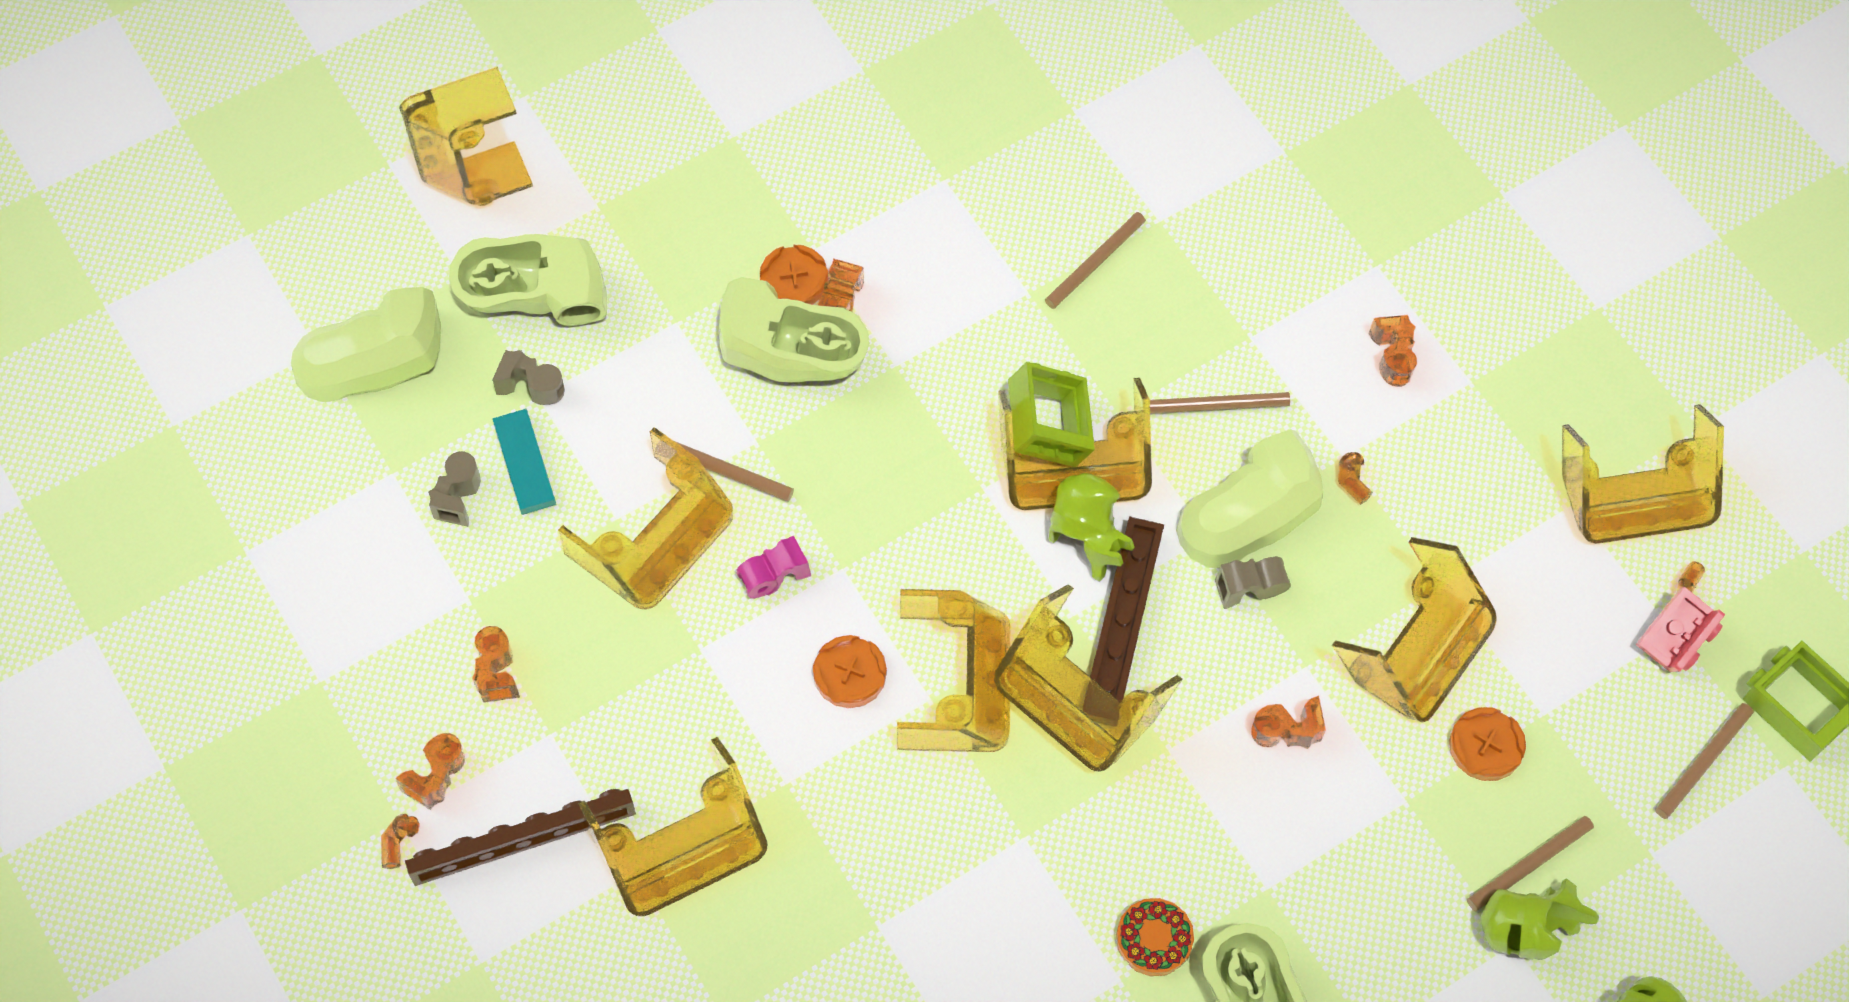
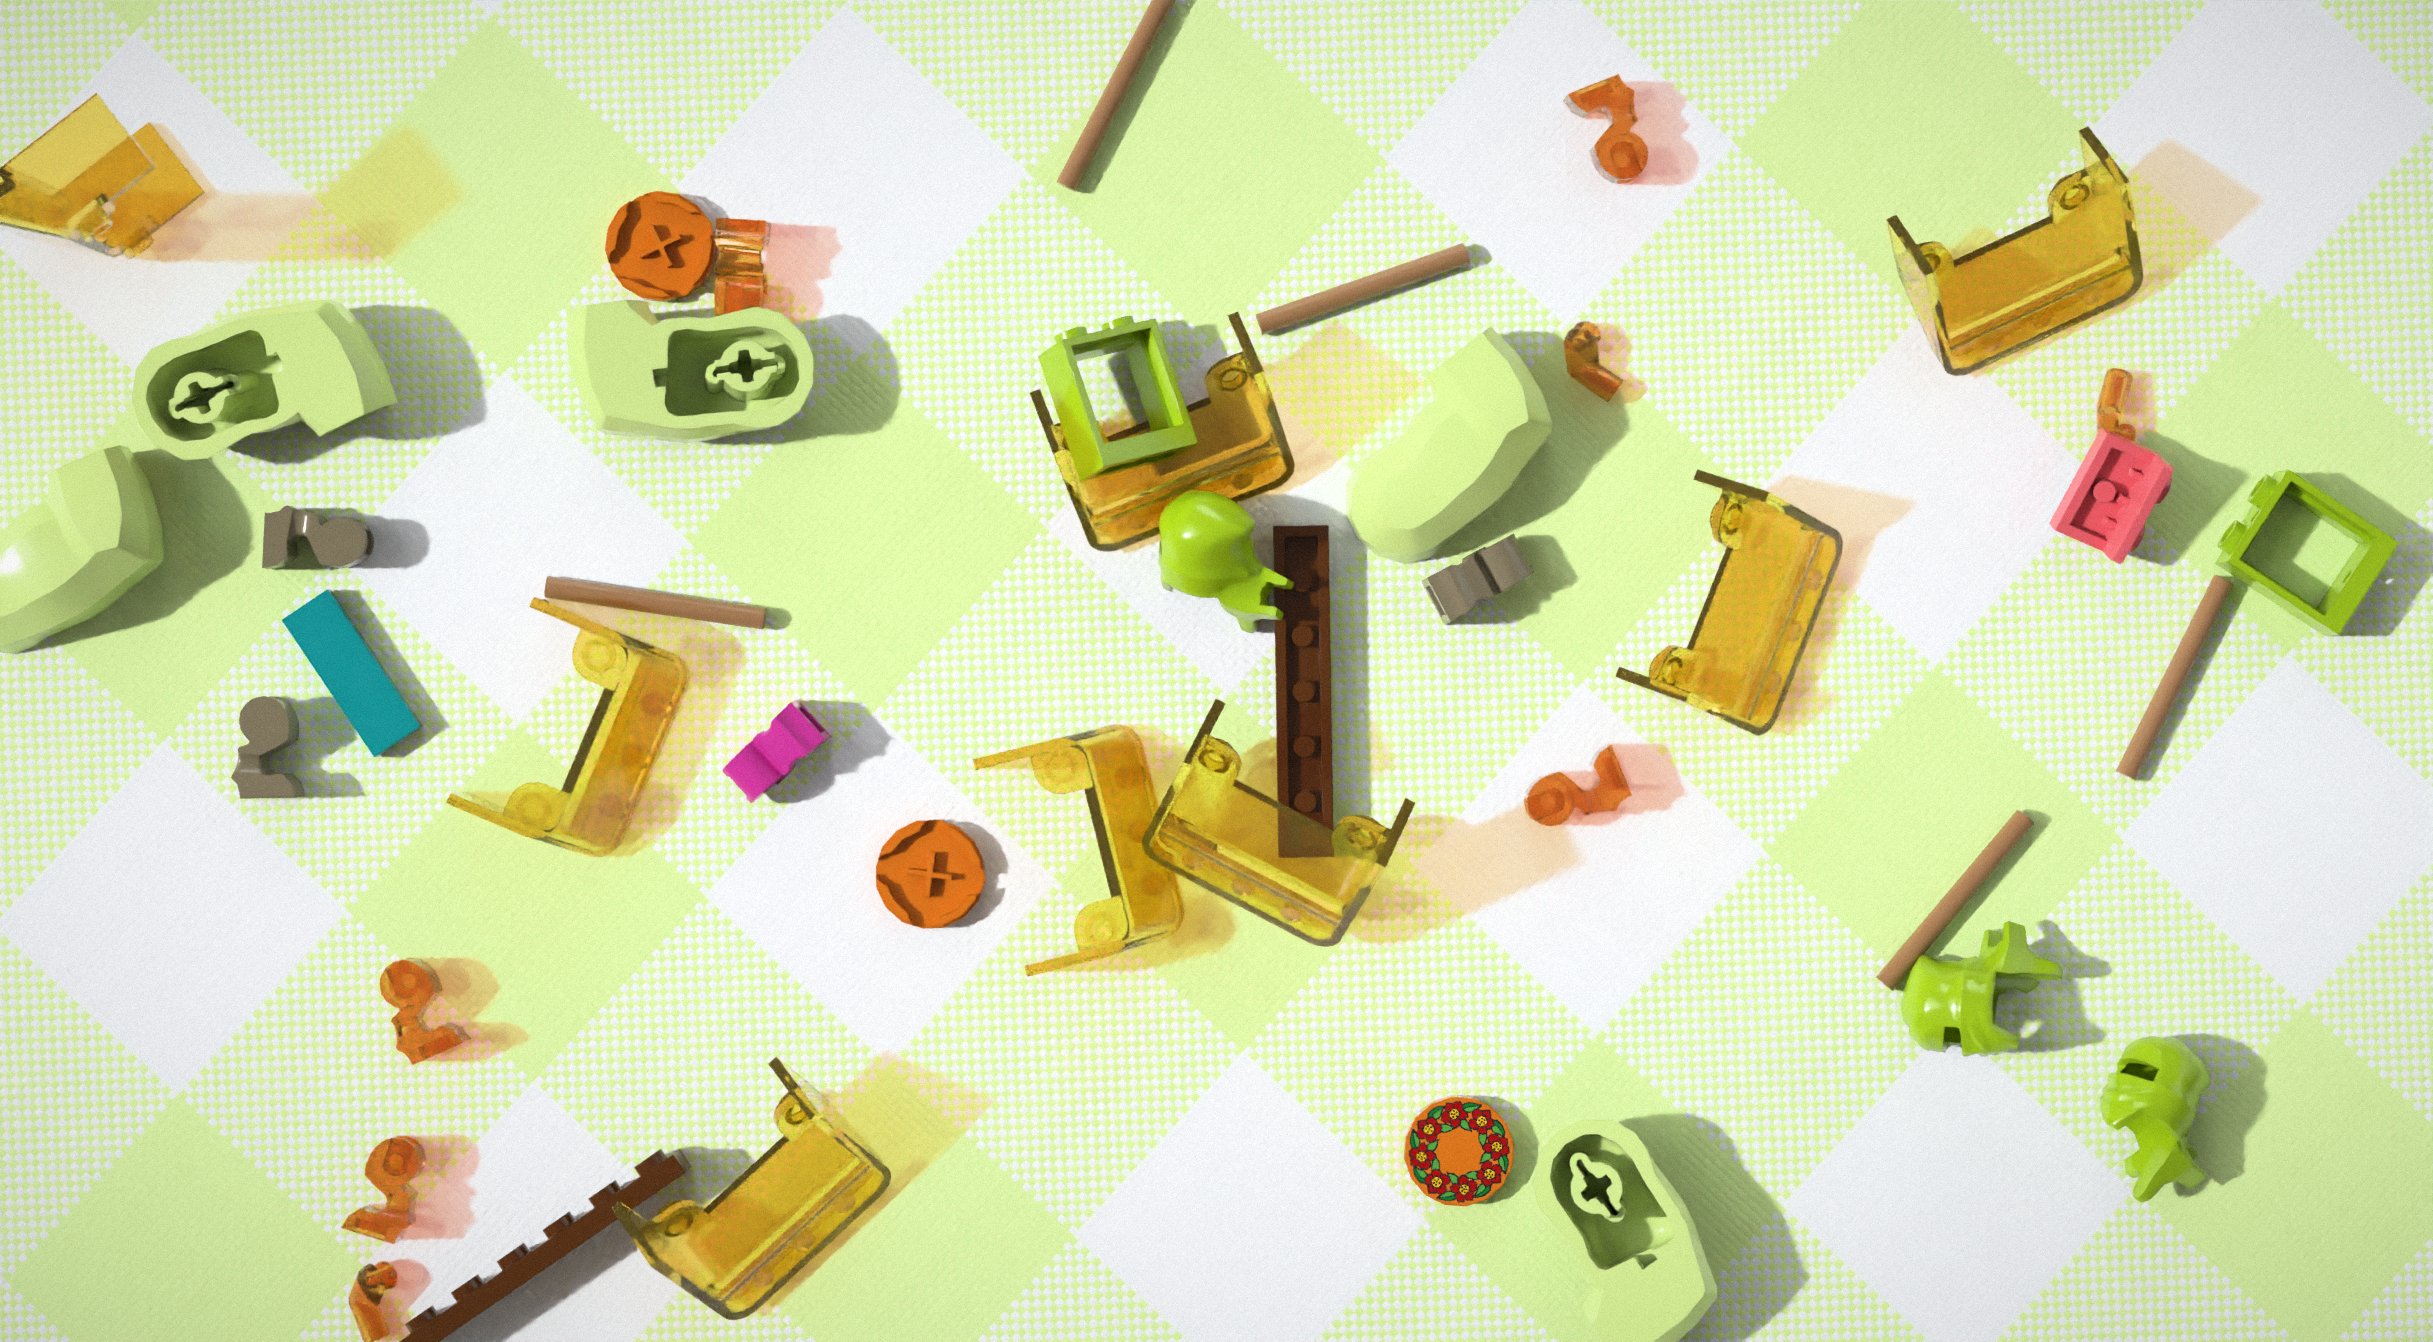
camera: 15 degrees left, 25 degrees up
orange tile [1449,707,1526,781] -> none

